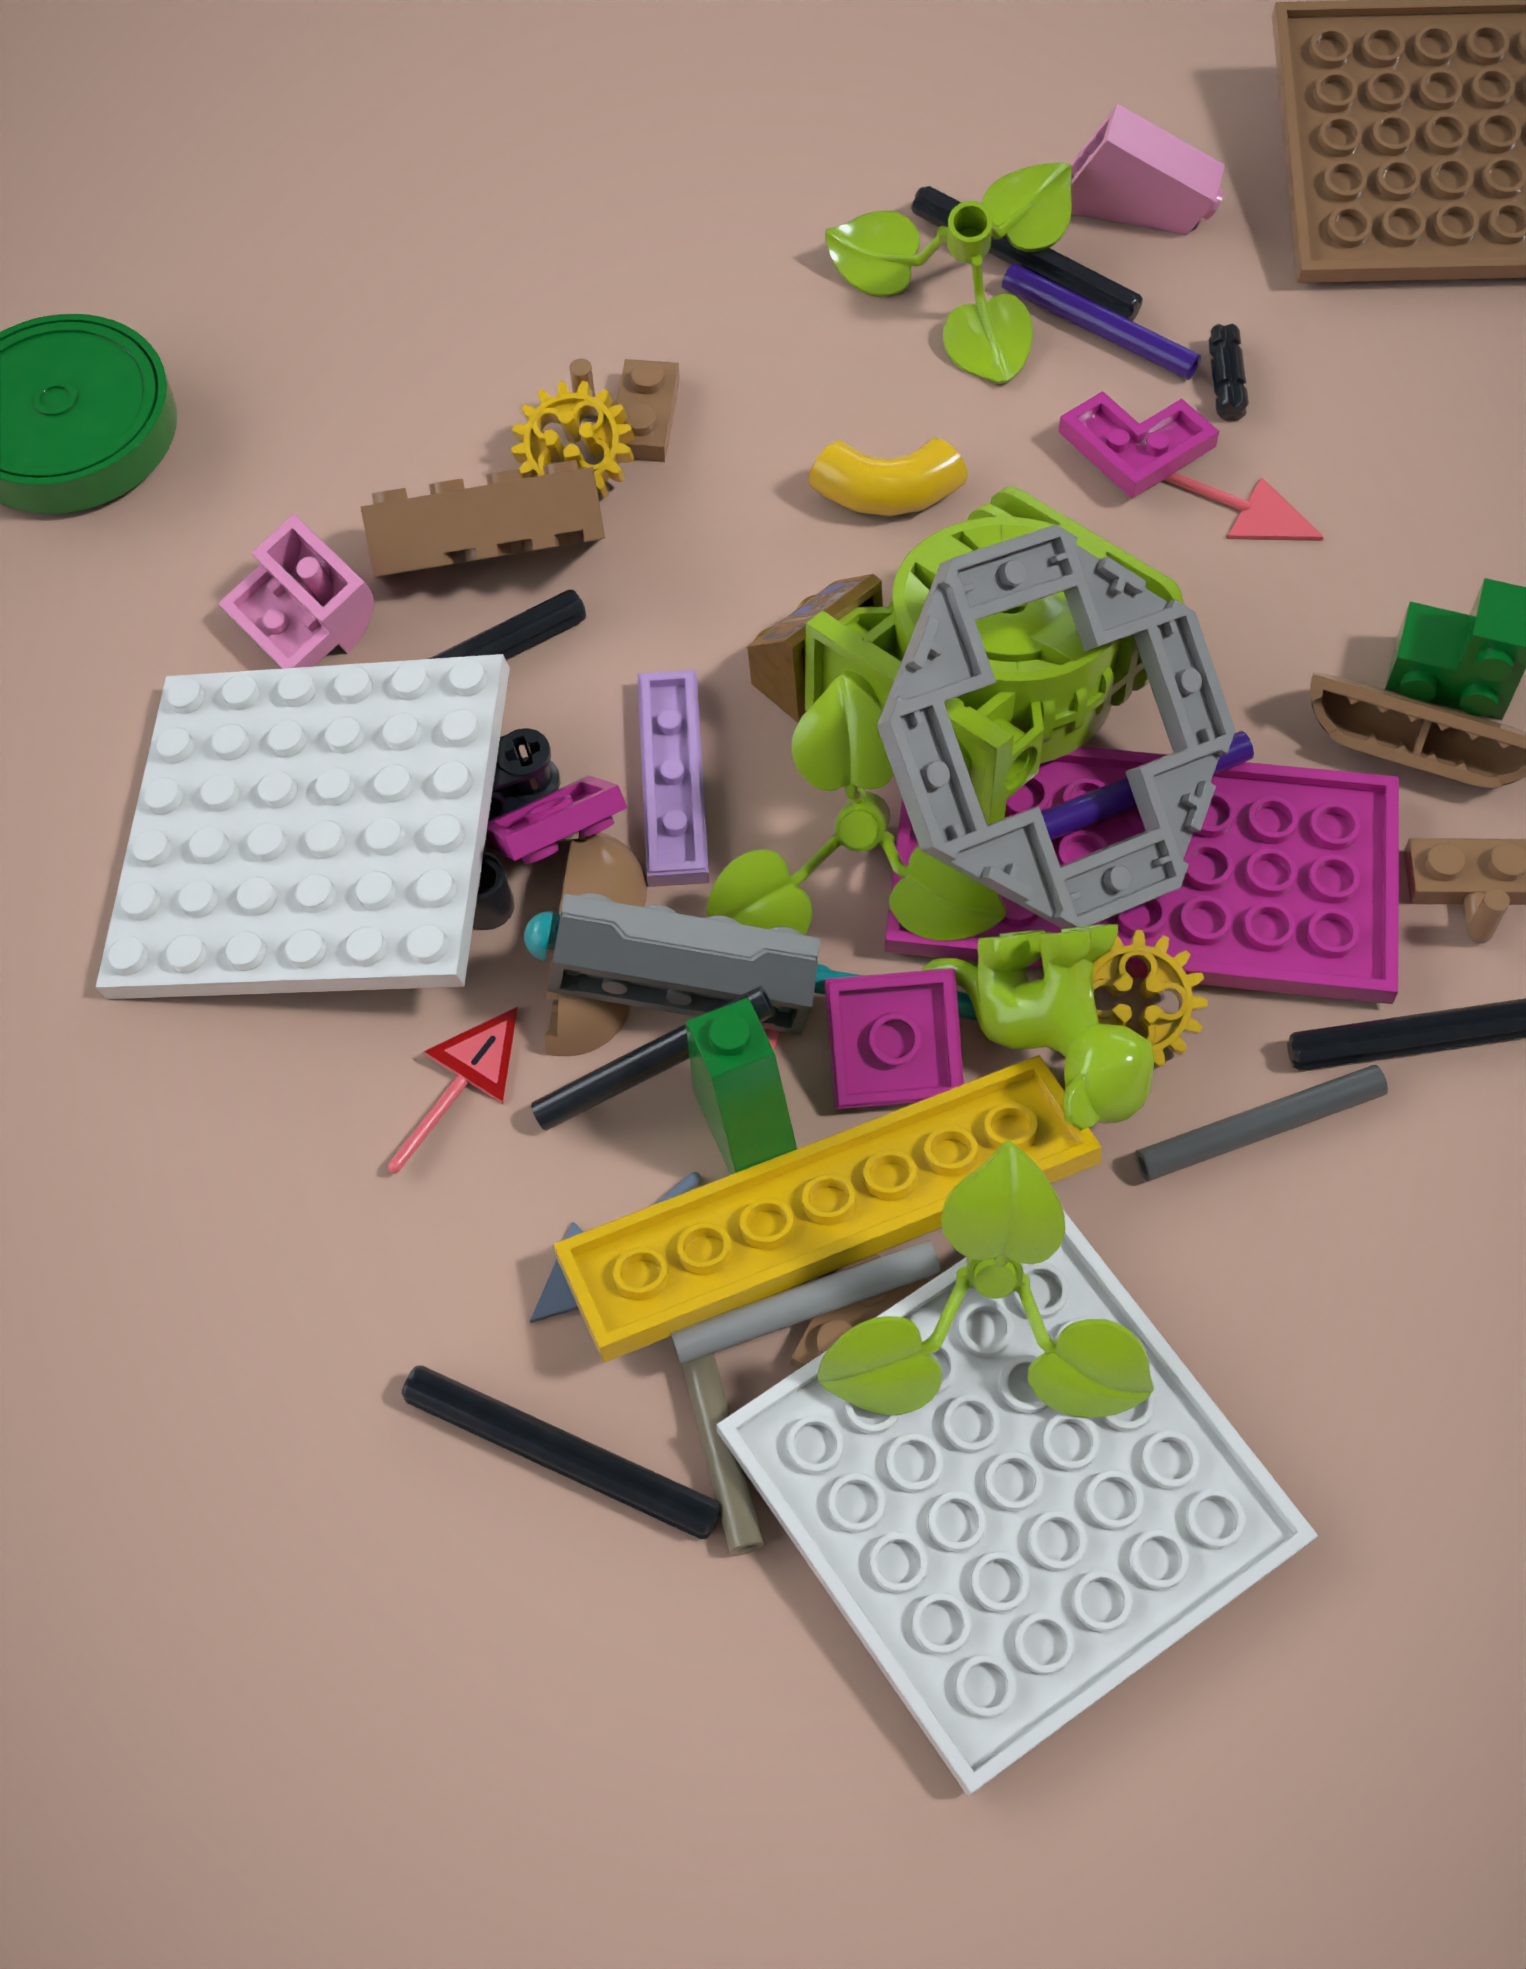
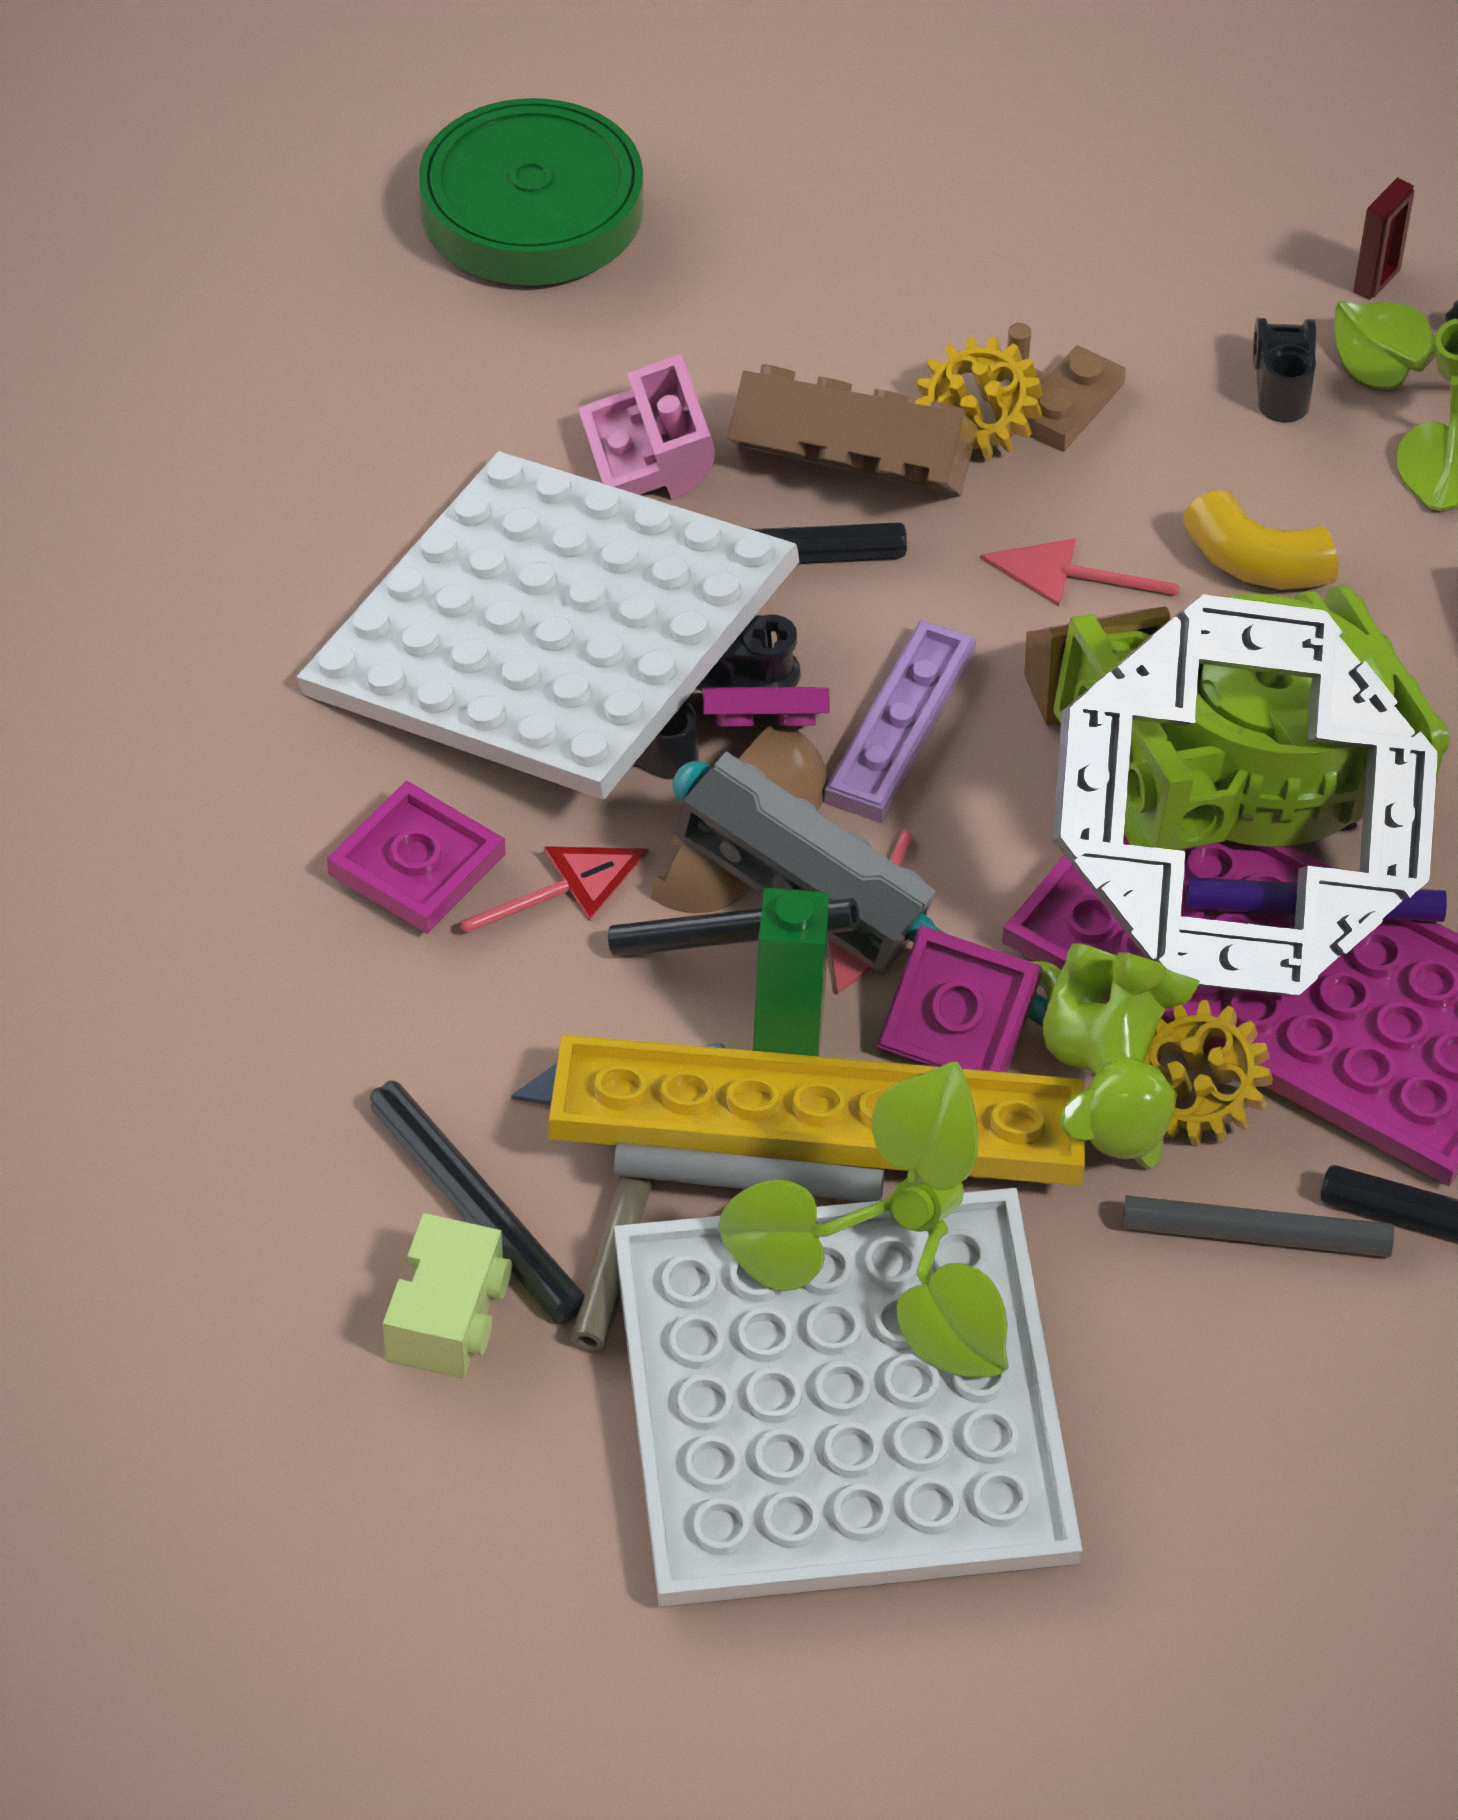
camera: 25 degrees right, 10 degrees down
lime plant [706,675,1006,941] -> none
none -> dark pink plate [327,780,506,934]
none -> yellowish green brick [383,1213,512,1379]
none -> coral piece [980,538,1180,606]
none -> black piece [1253,317,1316,422]
none -> dark red tile [1353,177,1415,300]

